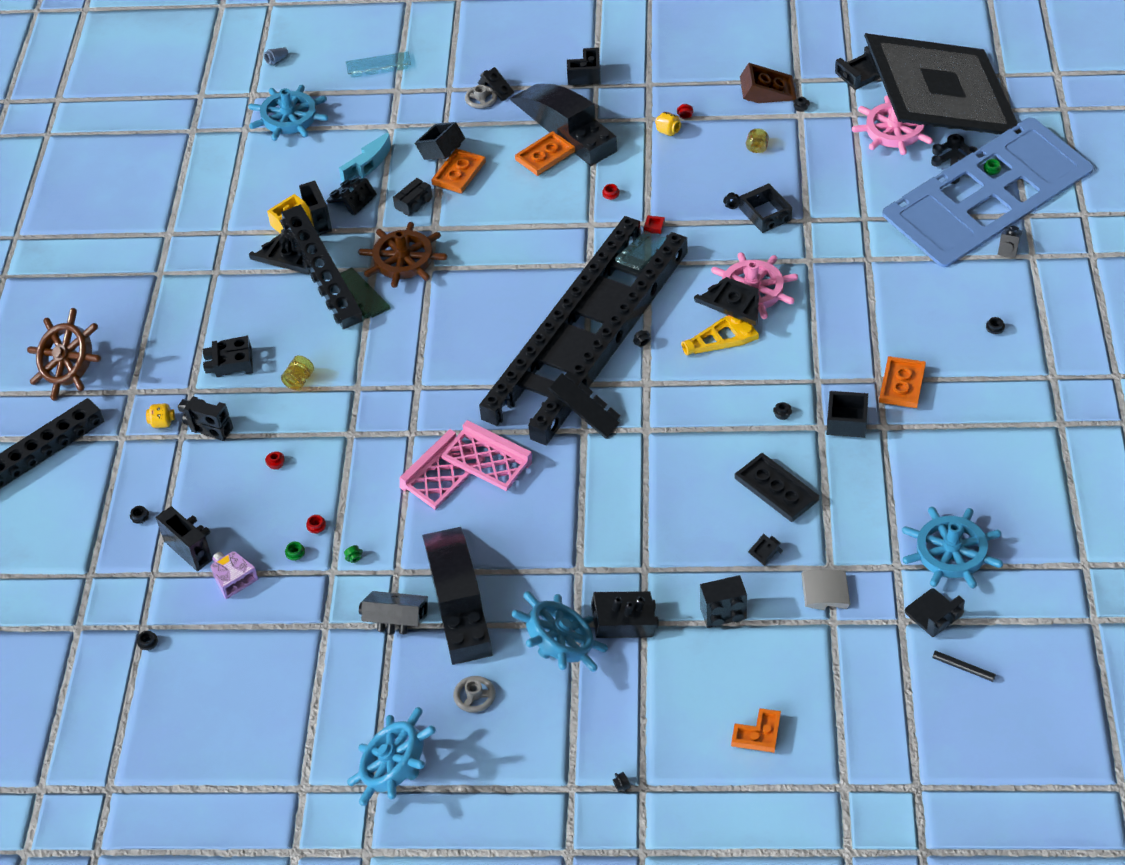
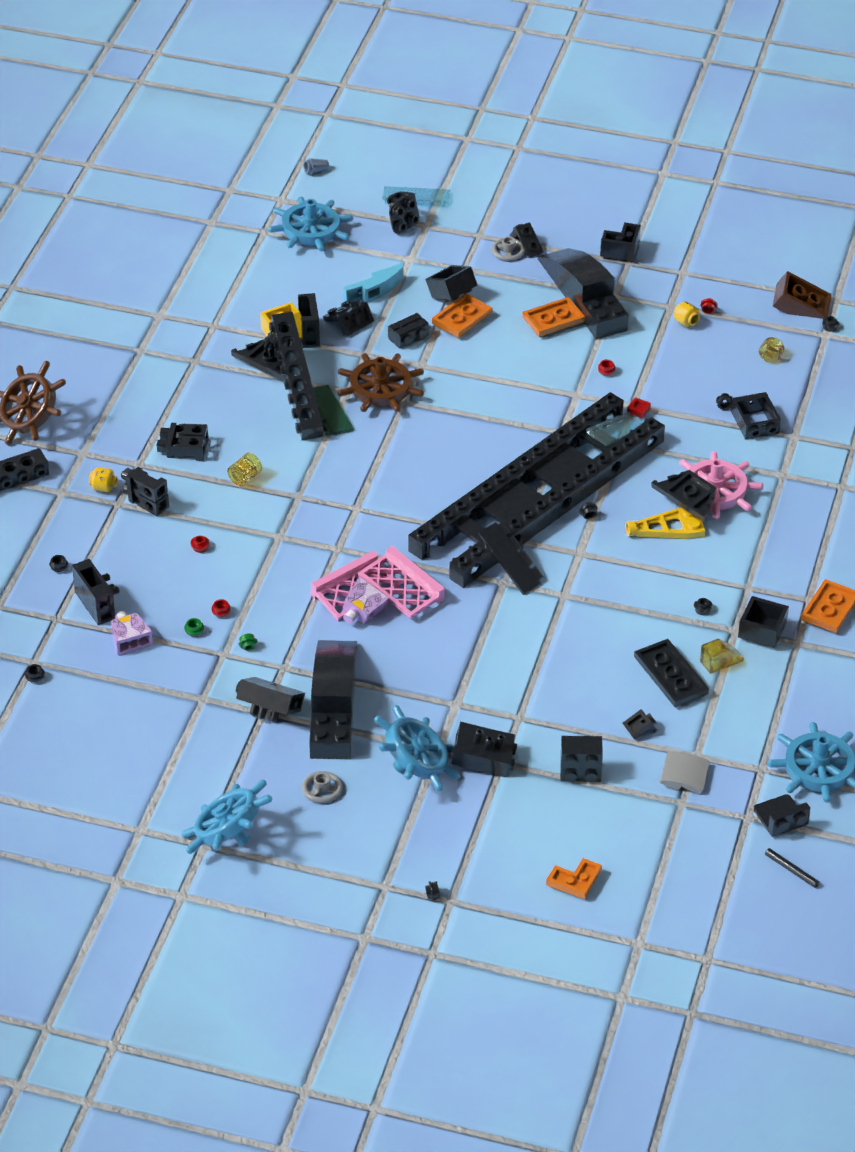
camera: 10 degrees right, 5 degrees down
none -> lavender torso [343,576,389,624]
none -> black piece [387,191,420,234]
none -> clear yellow slope [700,639,744,674]

